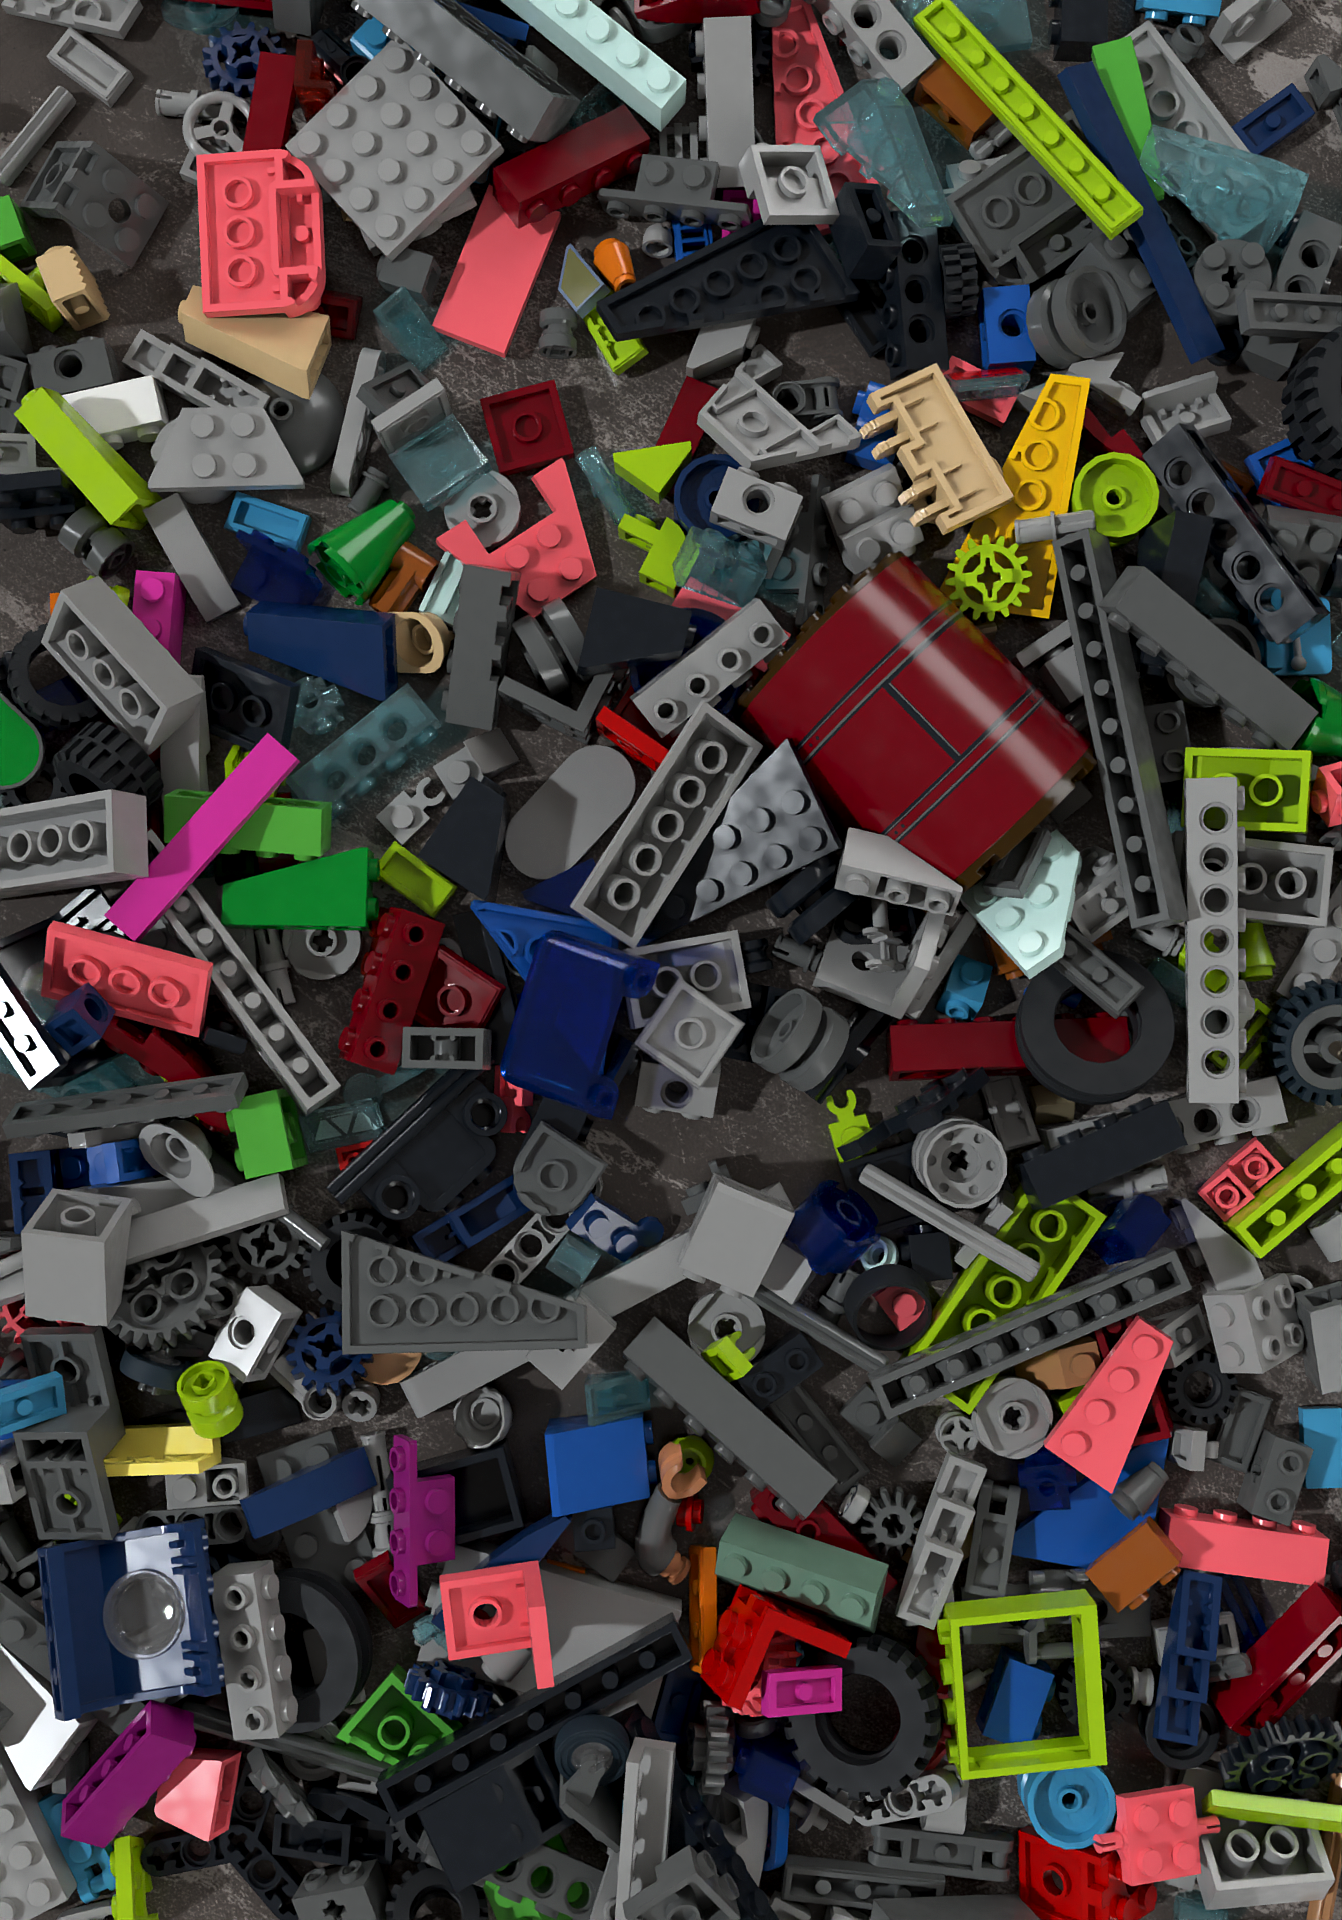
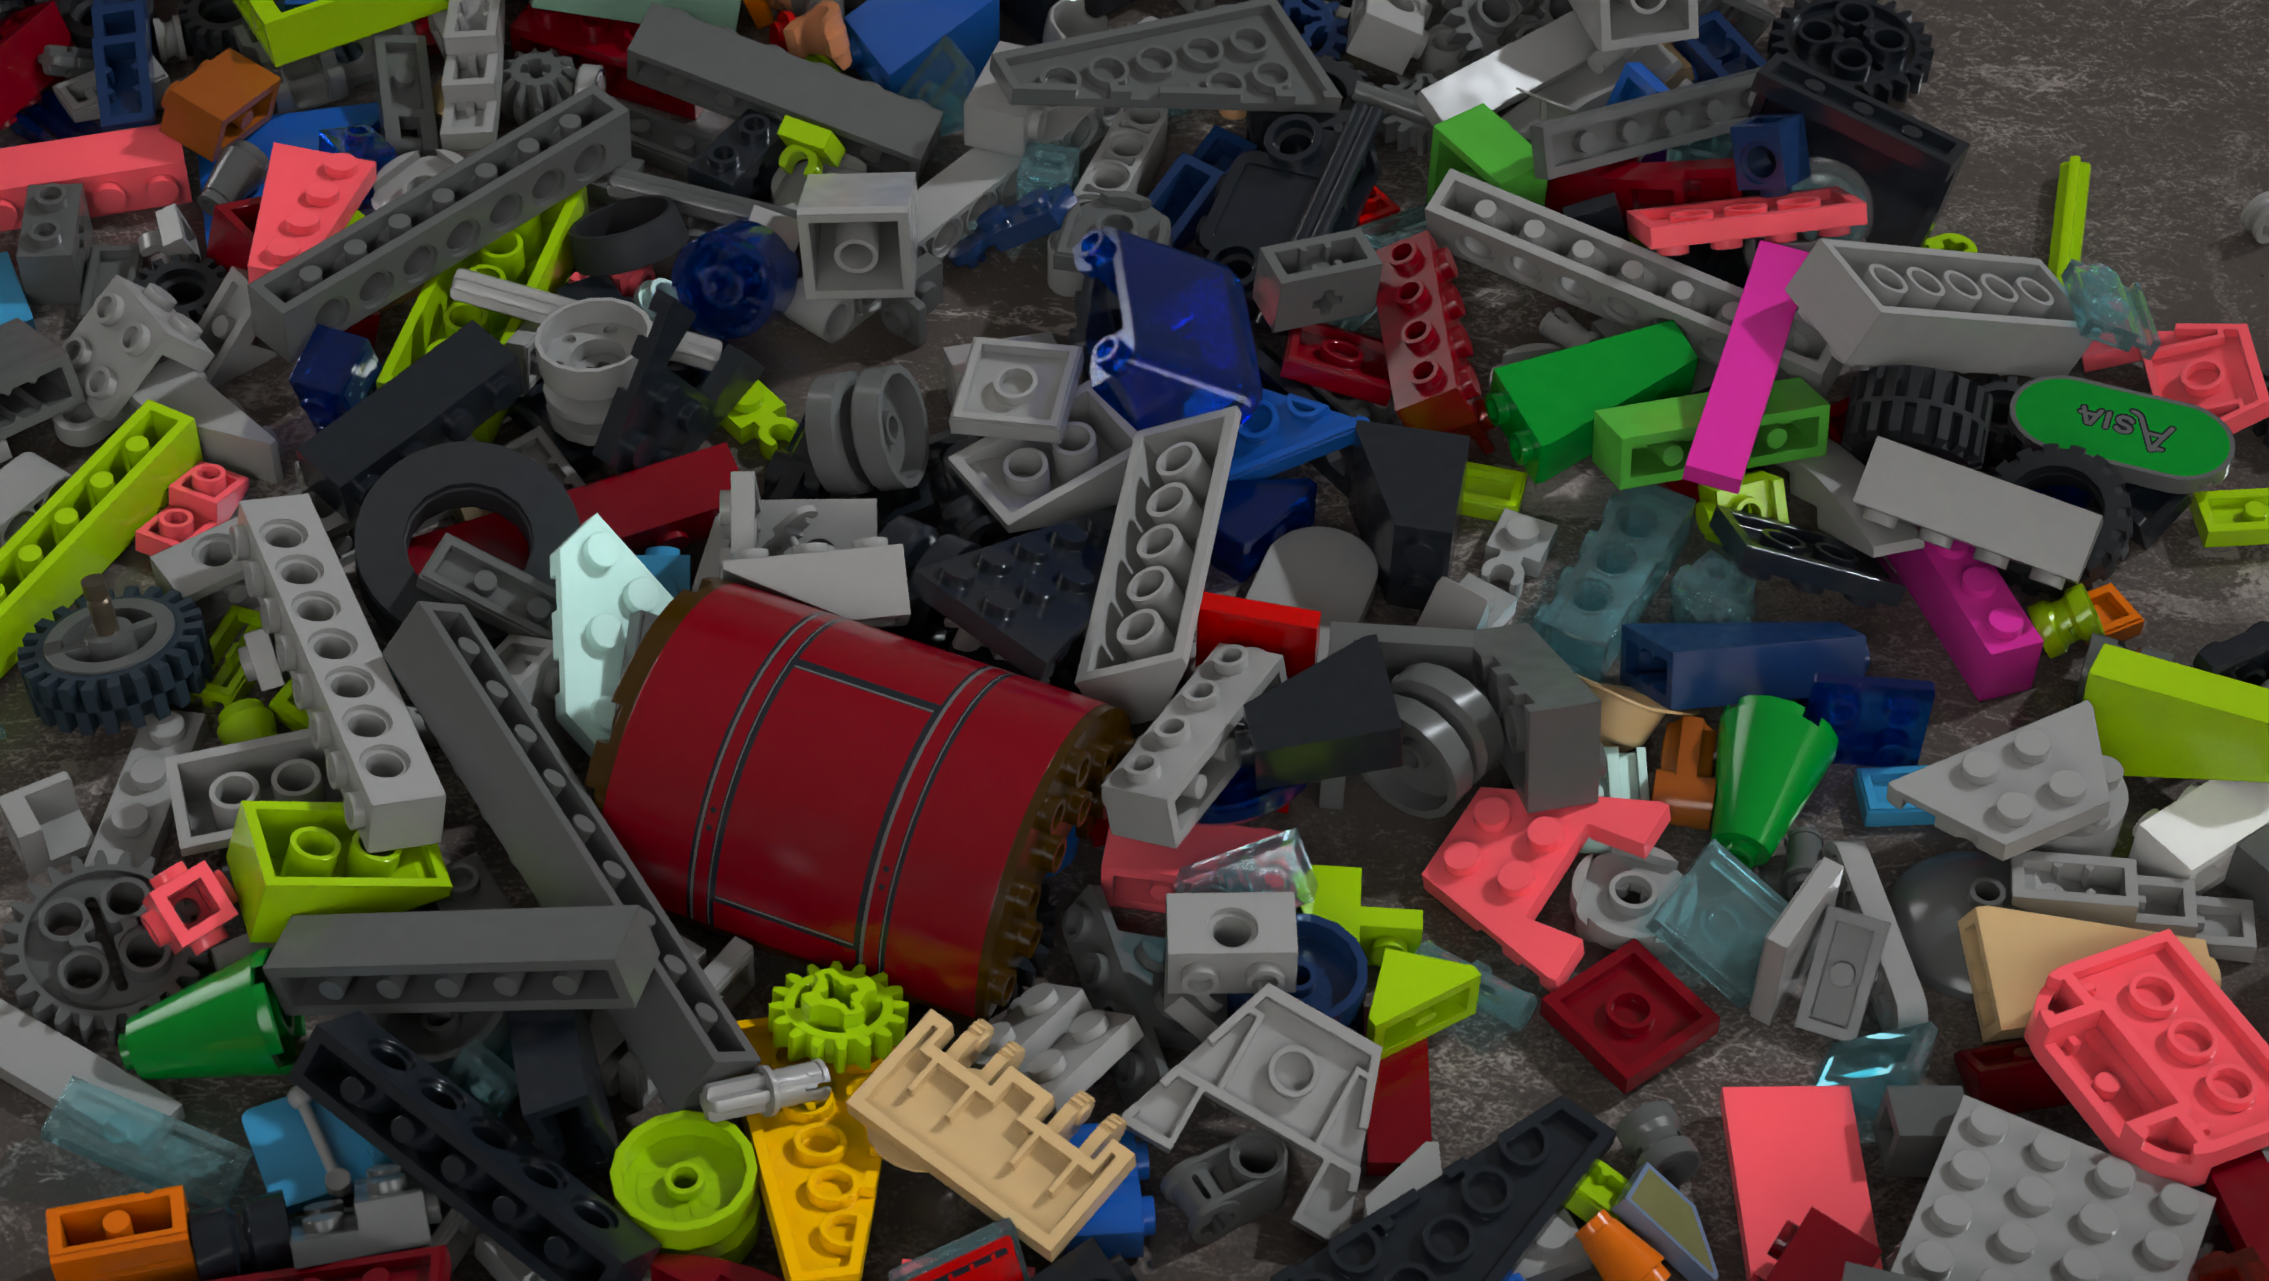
camera: 160 degrees right, 40 degrees down
light grey slope [143,492,242,624] -> none

